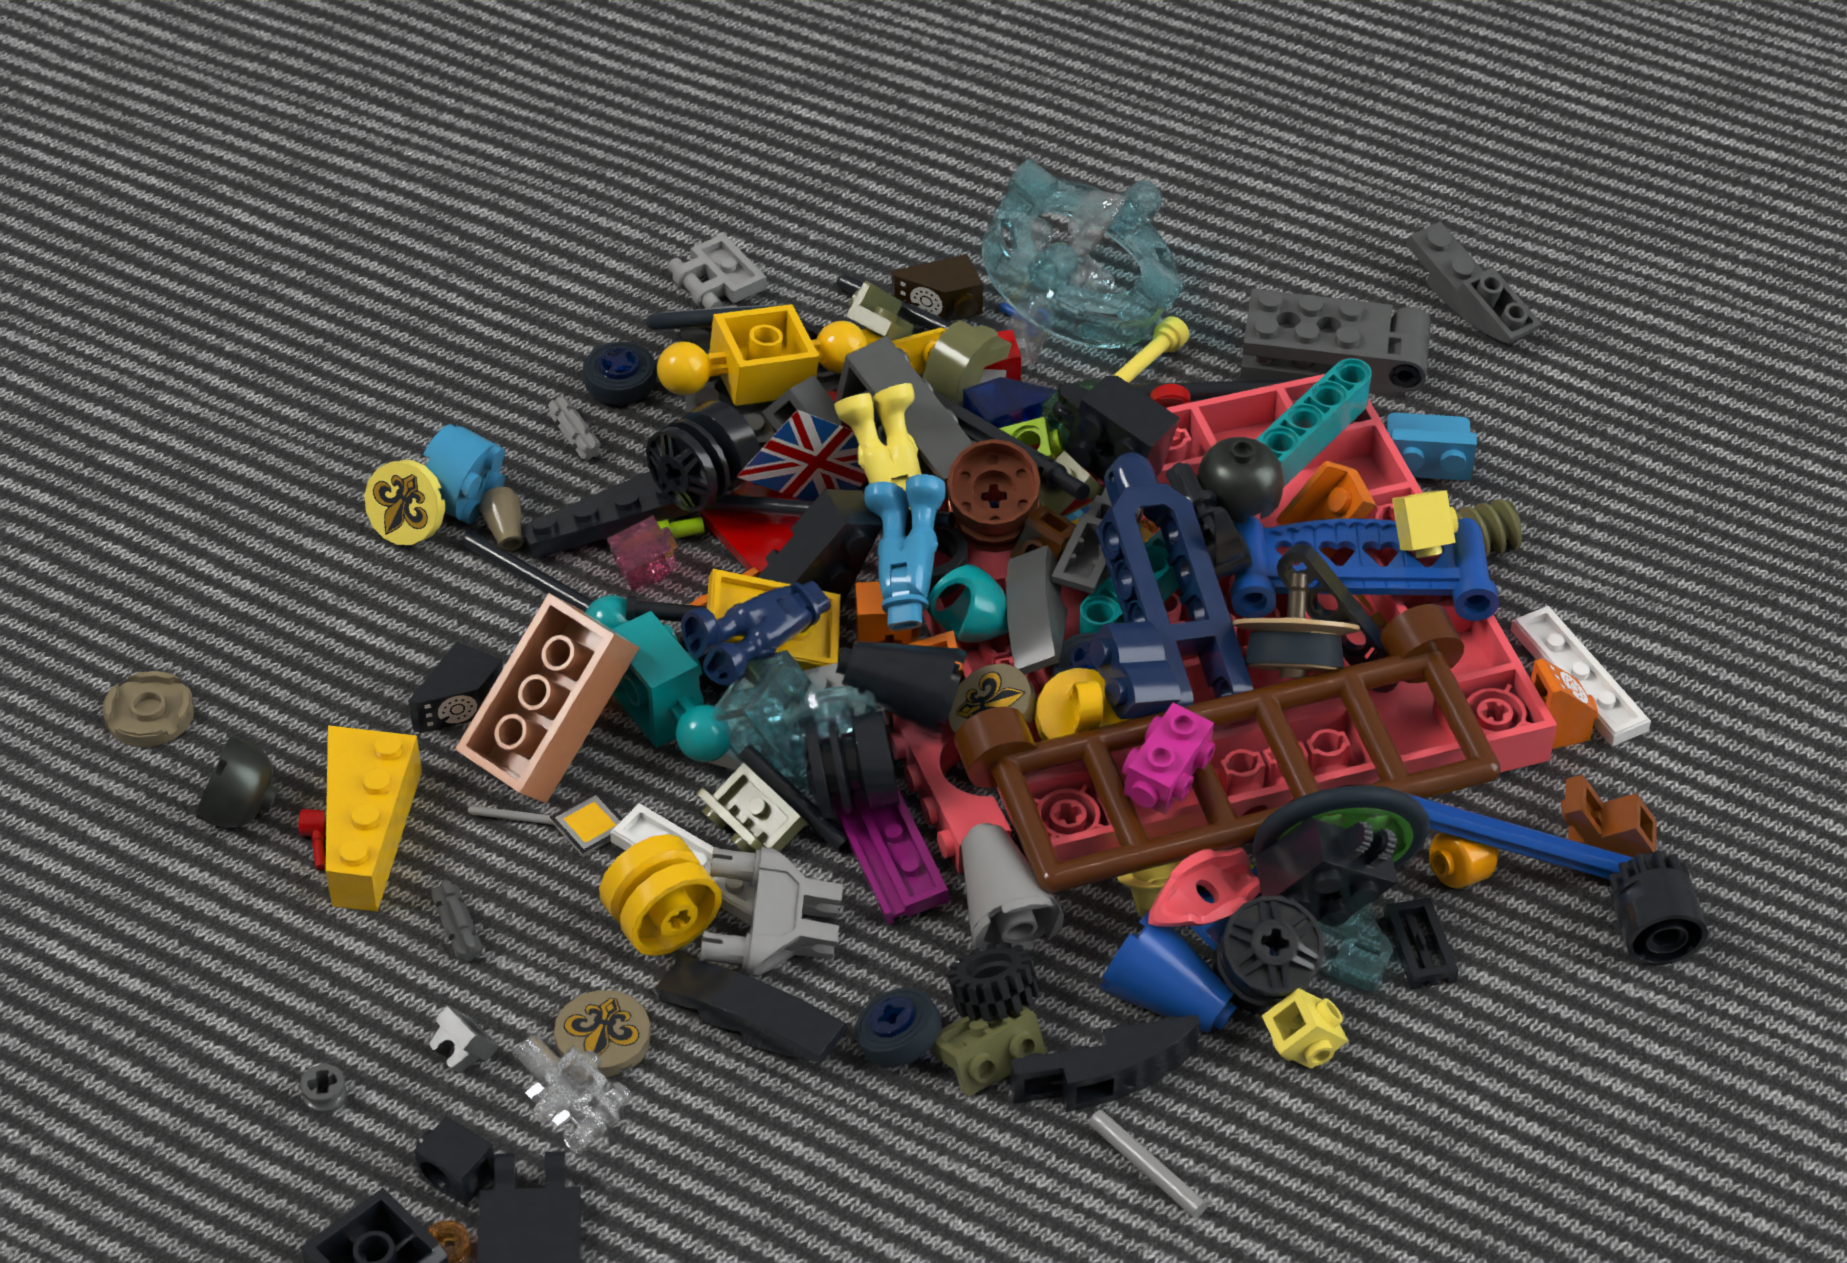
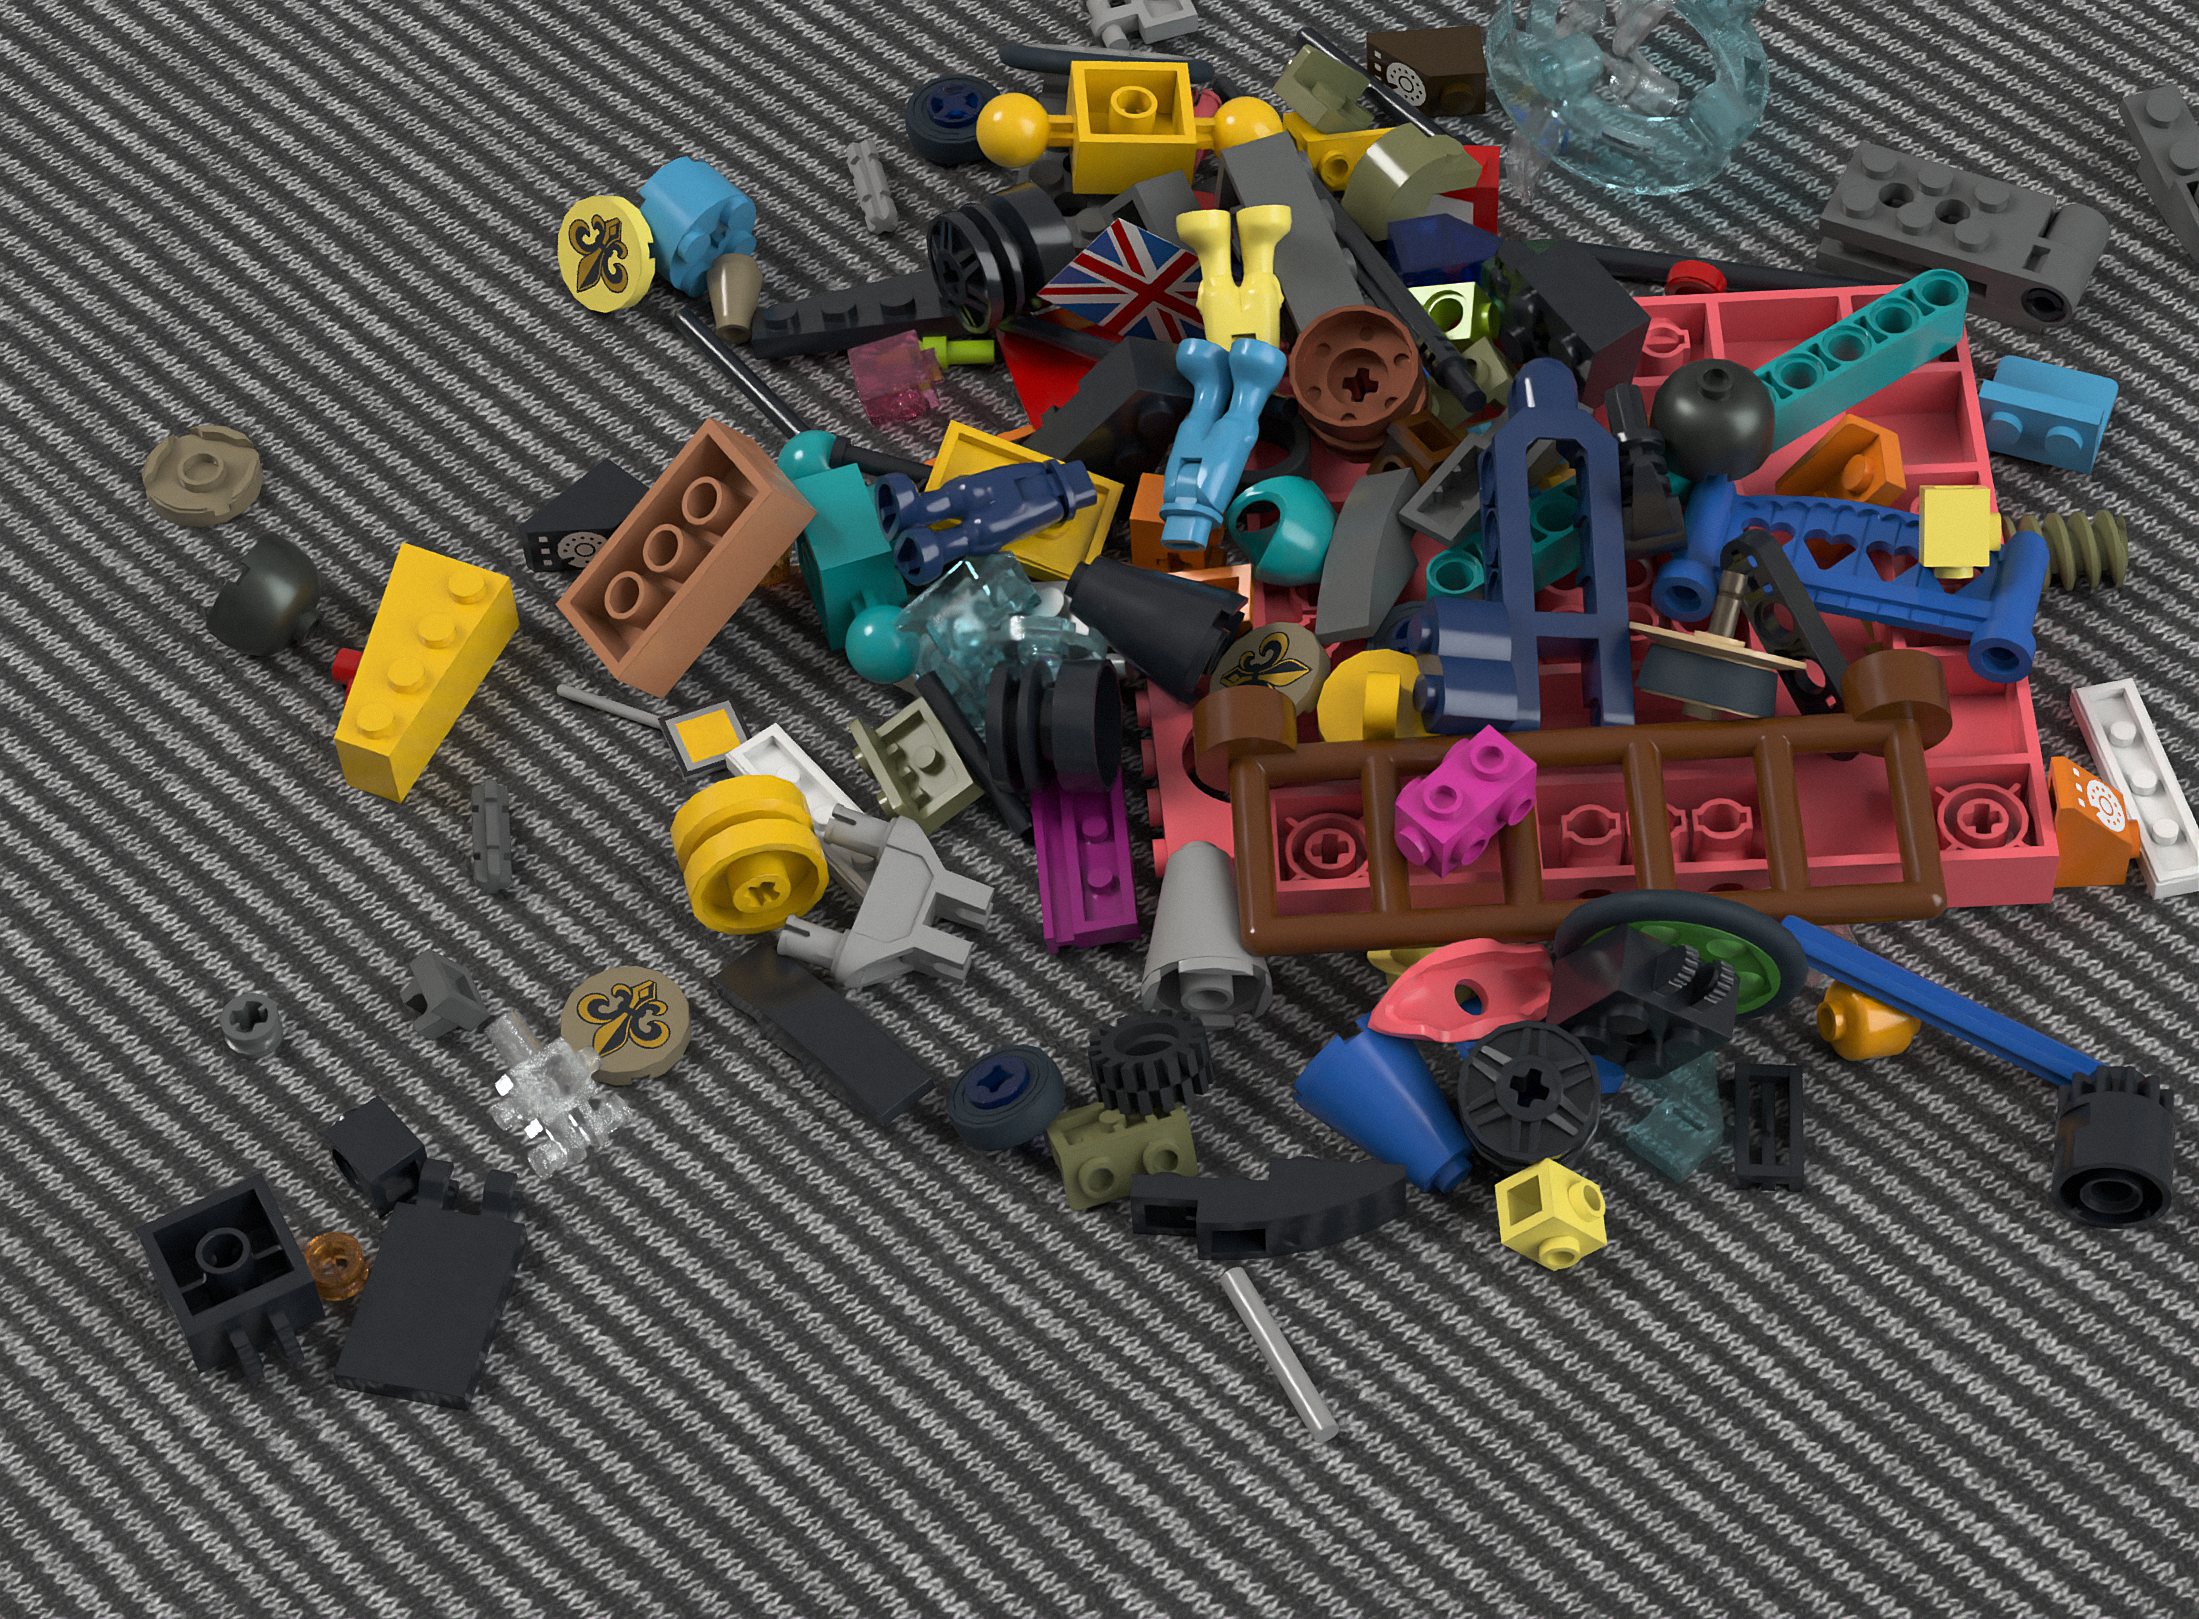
camera: 20 degrees right, 5 degrees up
light yellow piece [1113,316,1189,383] -> none
dark orange brick [1561,774,1657,857] -> none

